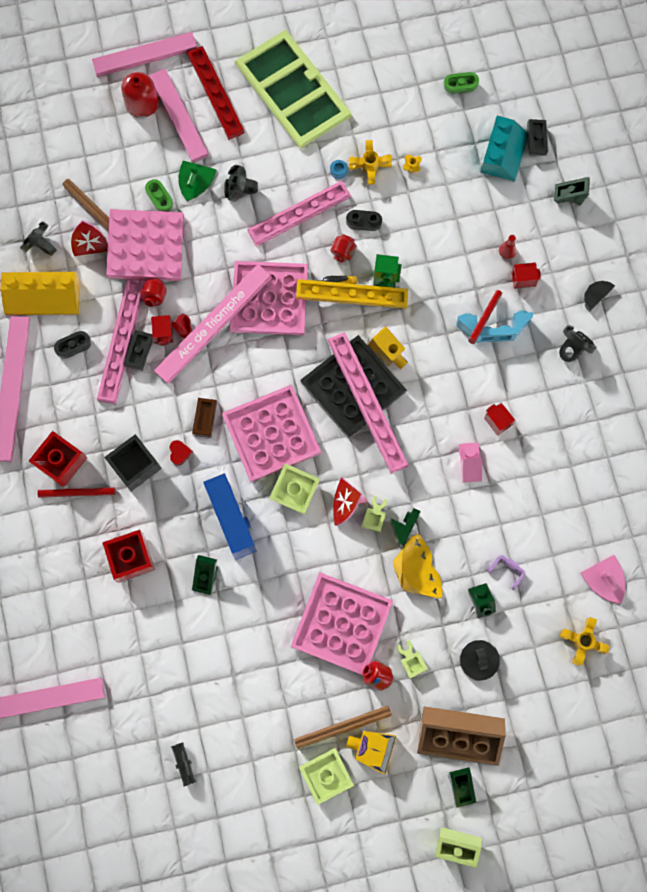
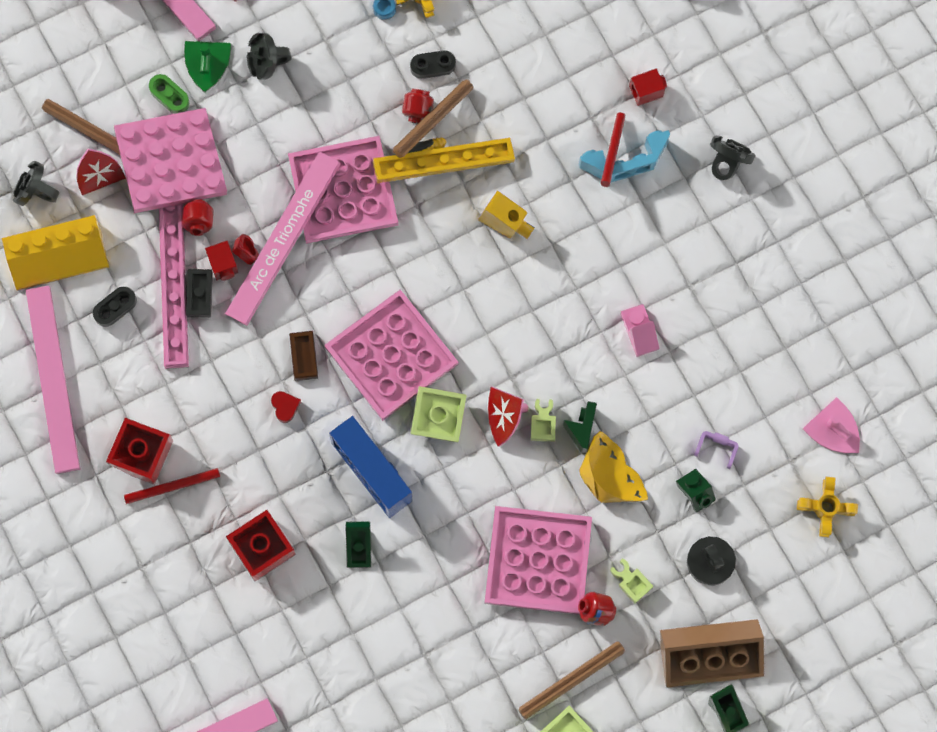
camera: 20 degrees left, 0 degrees up
pearl dark grey piece [104,434,162,492] -> none
bright pink tile [247,181,351,247] -> none
pearl dark grey plate [300,335,407,438] -> none
bright pink tile [328,332,409,474] -> none
yellow torso [346,731,396,775] -> none
green brick [373,254,402,288] -> none
red brick [484,402,516,436] -> none
red cone [499,235,517,259] -> none
pearl dark grey tile [584,281,616,312] -> none
none -> medium nougat axle [393,79,473,158]

